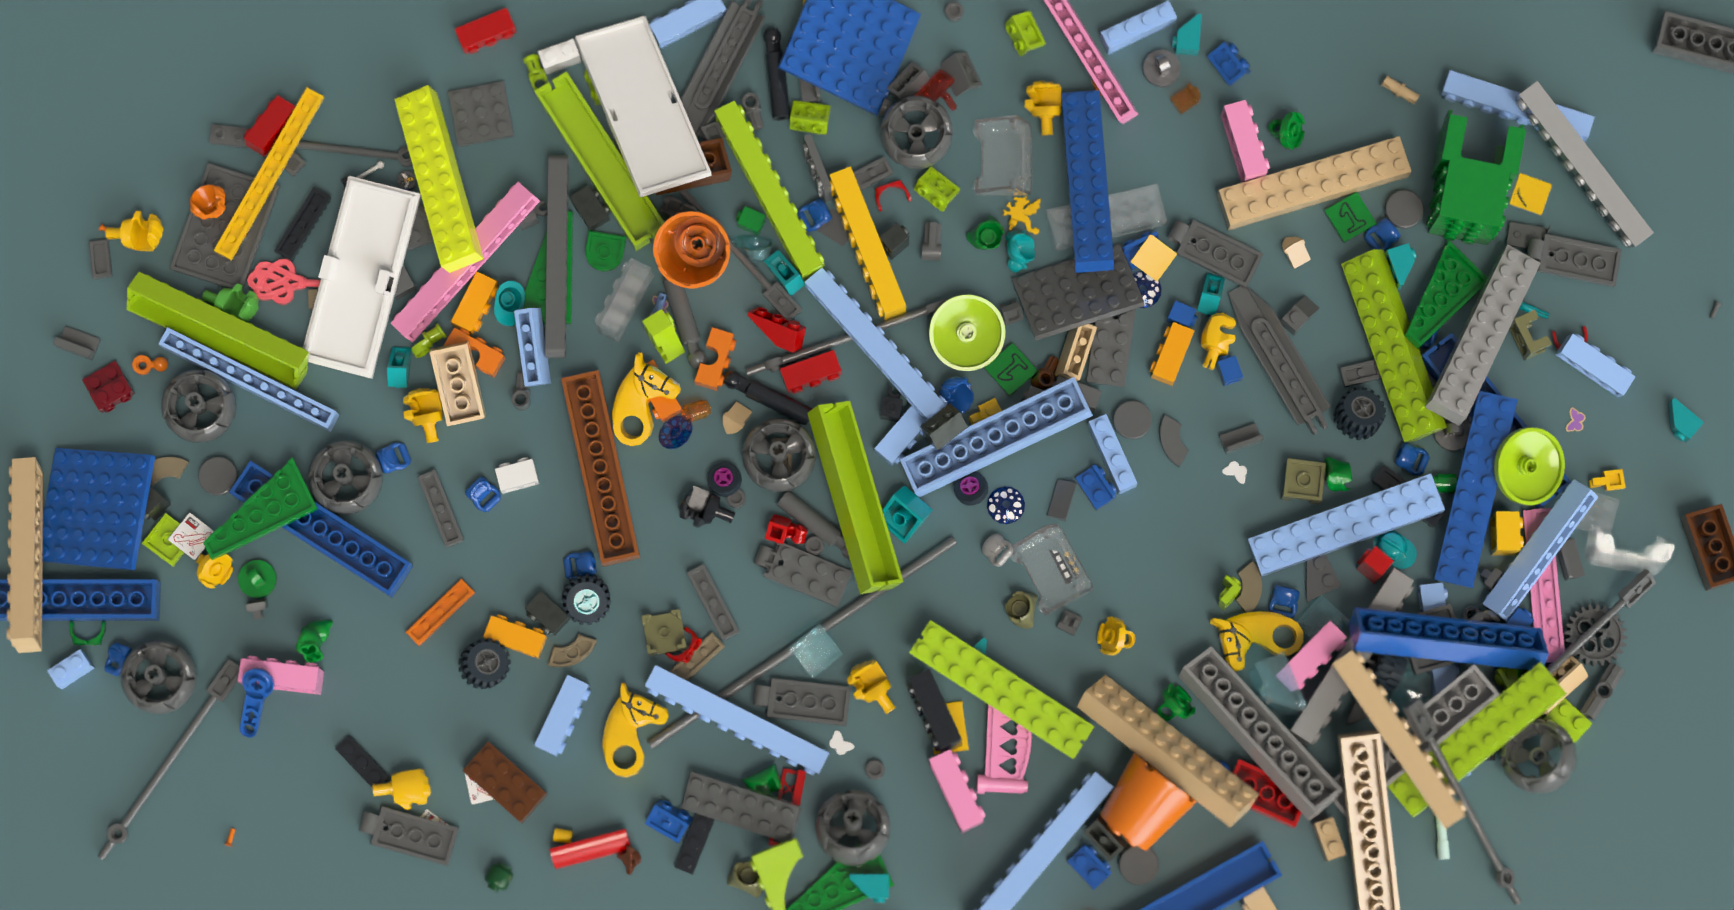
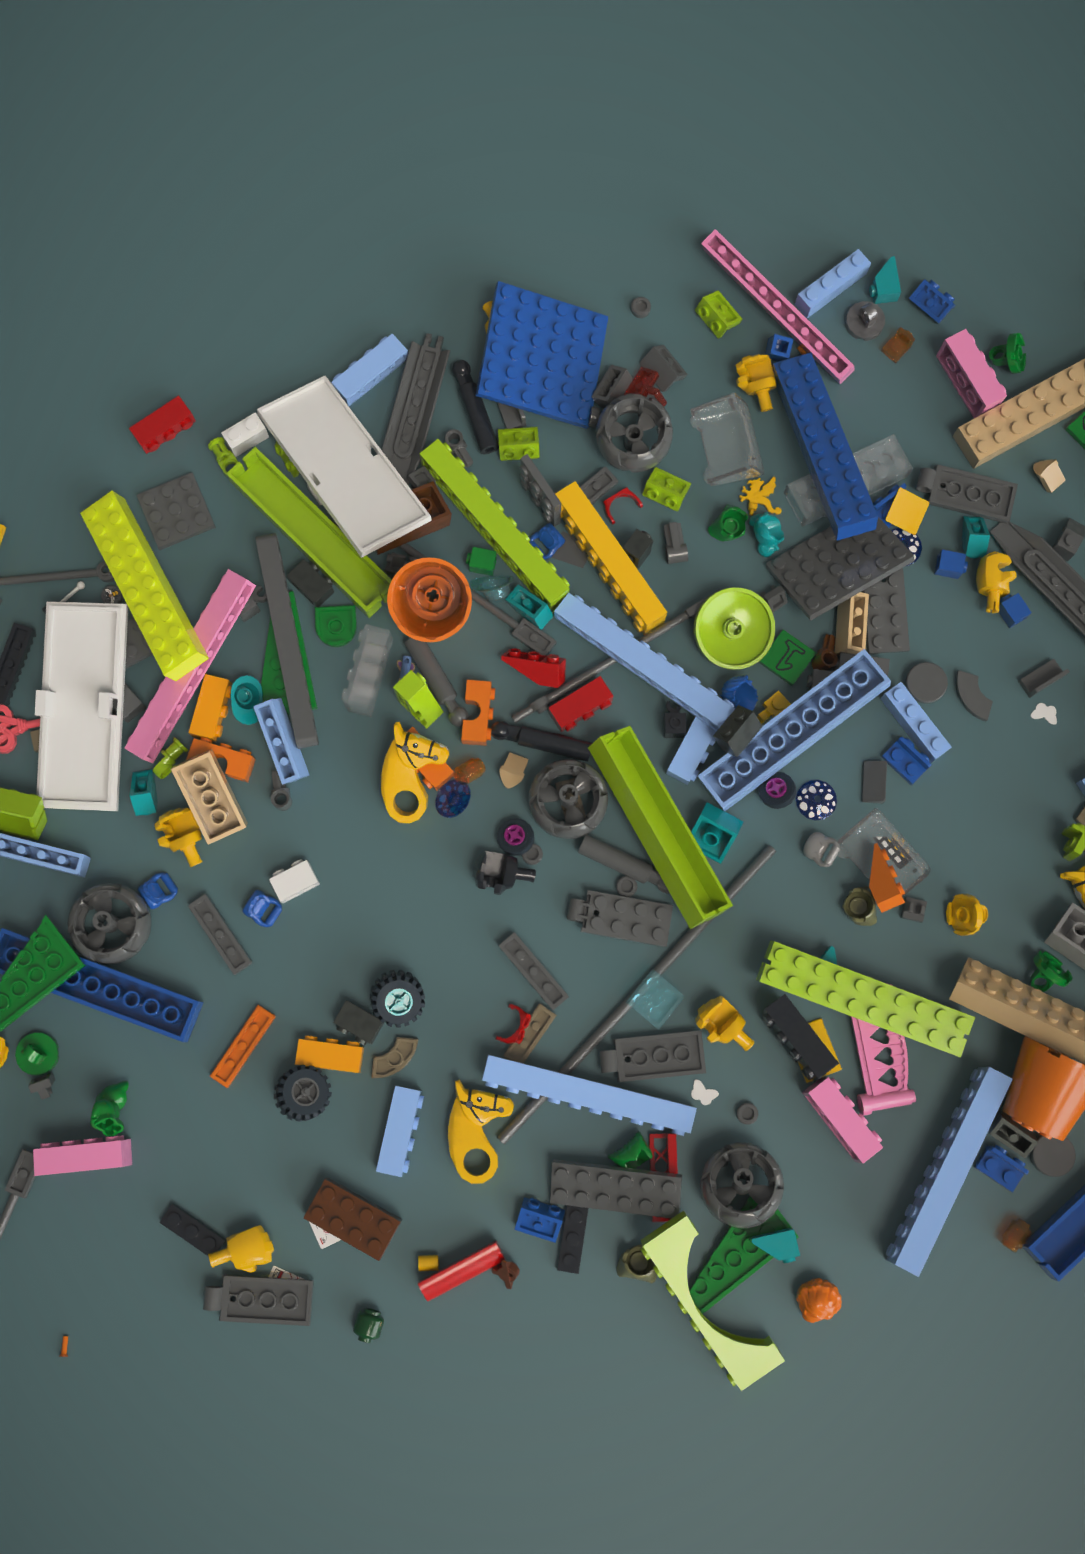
camera: 15 degrees left, 0 degrees up
blue beam [240,668,274,738] -> none
dark orange brick [561,370,640,567] -> none
blue piece [563,551,597,580] -> none
olive panel [642,609,687,656] -> none
red brick [765,514,808,544] -> none
light orange brick [1150,322,1195,386] -> none
none -> blue brick [765,334,794,362]
none -> orange slope [869,843,905,913]

